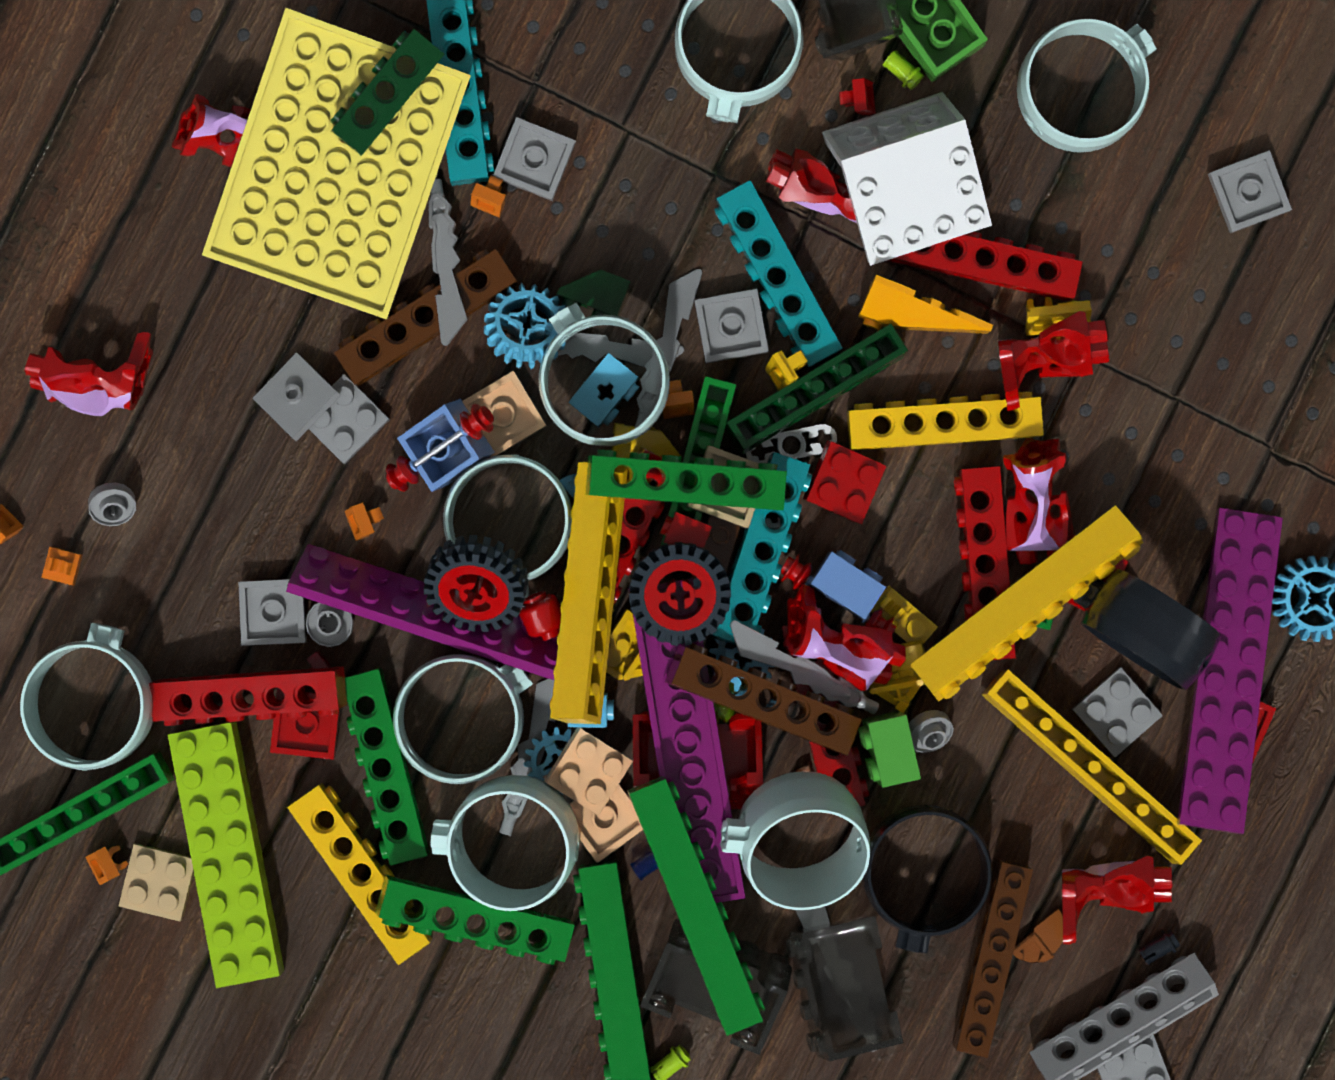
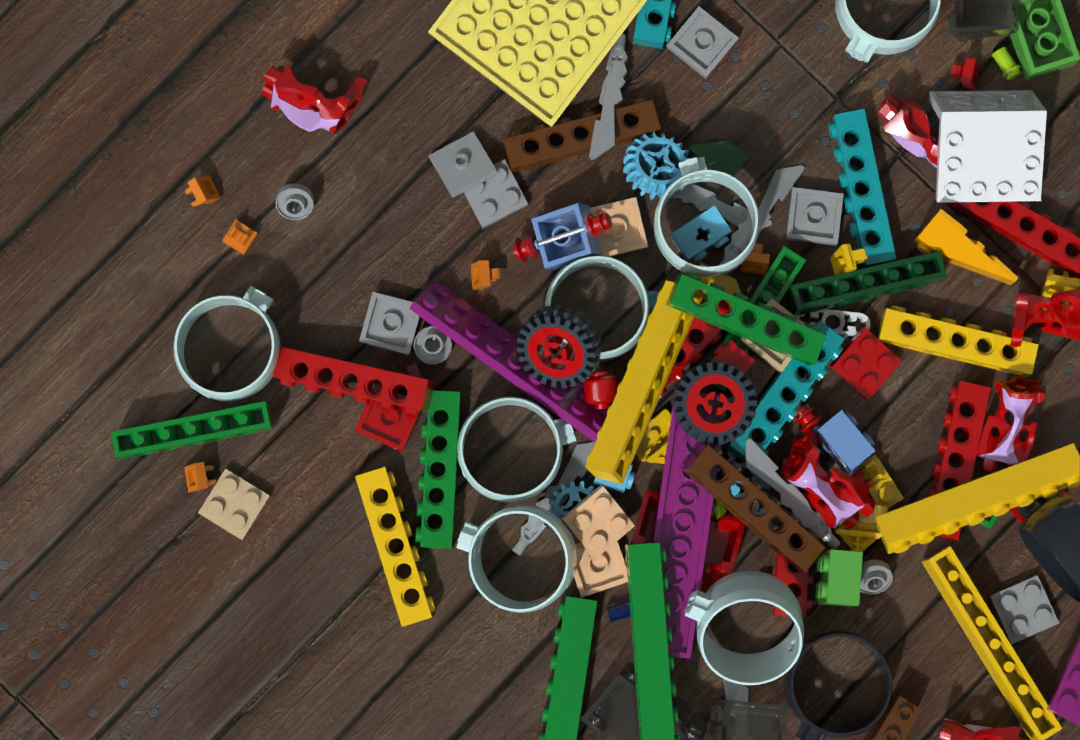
camera: 20 degrees right, 5 degrees down
lime brick [168,722,285,988] -> none
green brick [375,875,575,965] -> none
orange tile [470,175,506,218] -> none

